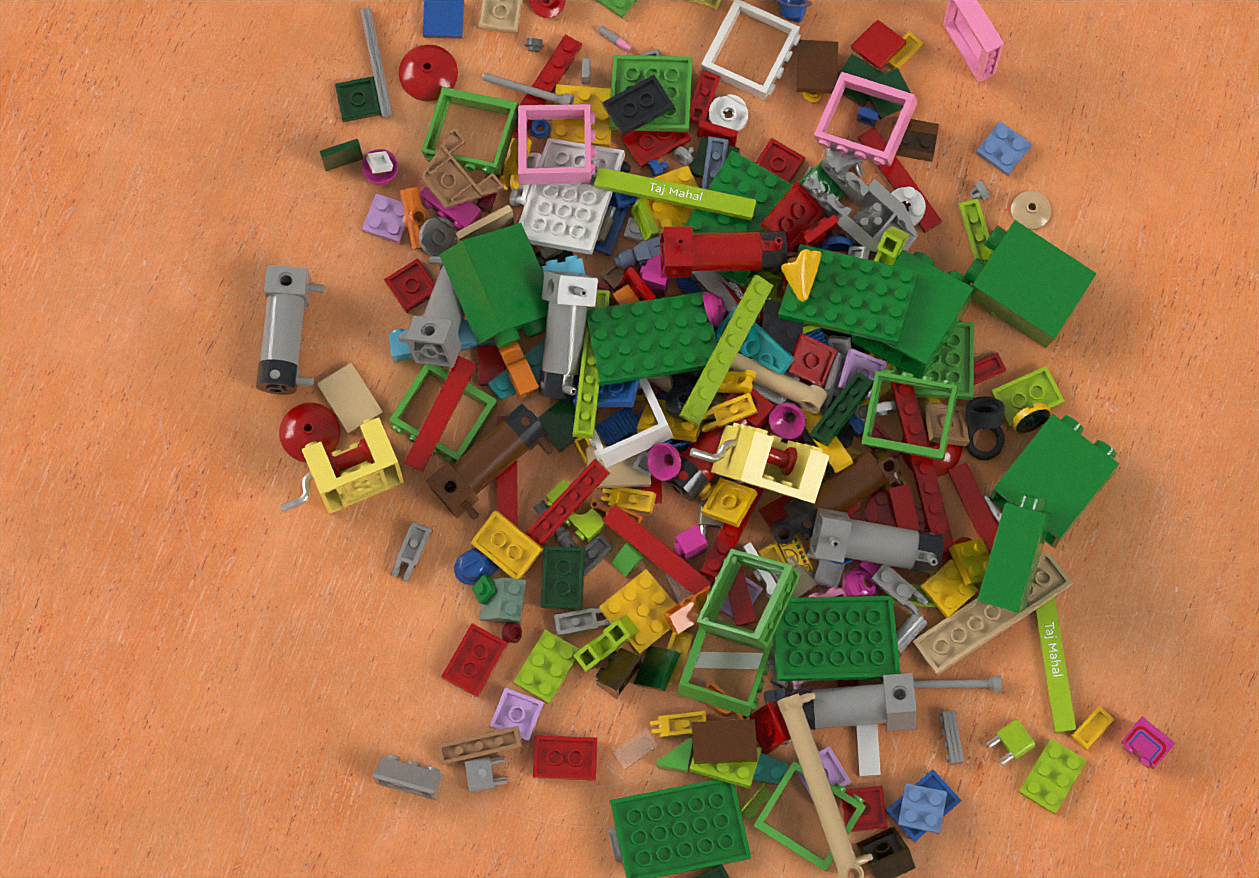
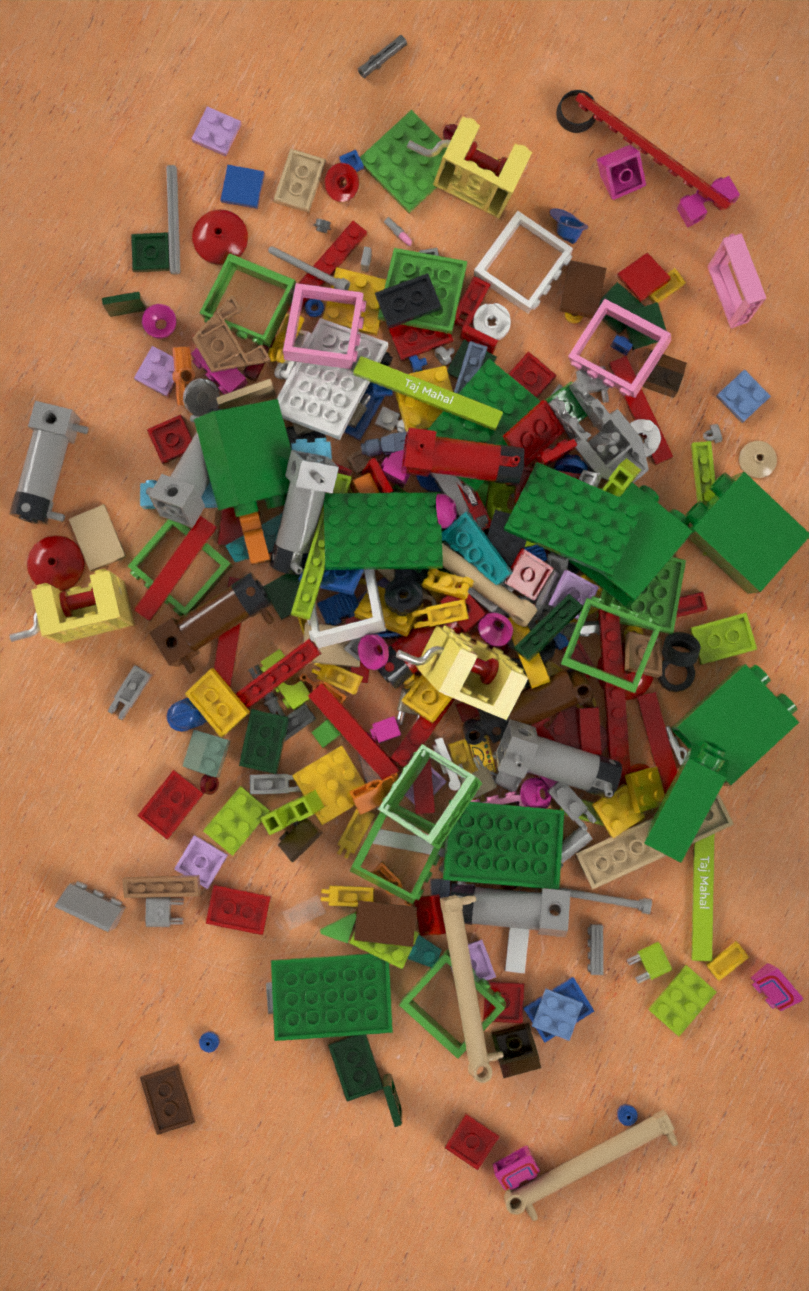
camera: 10 degrees right, 10 degrees up
white plate [366,151,393,174] -> none
green plate [471,575,497,605] -> none
lime tile [630,198,659,240] -> none
dark green tile [634,646,681,692] -> none
lime plate [679,275,774,426] -> none
lime piece [741,783,773,819] -> none
yellow hat [781,249,822,302] -> none
tile [1012,403,1051,434] -> none

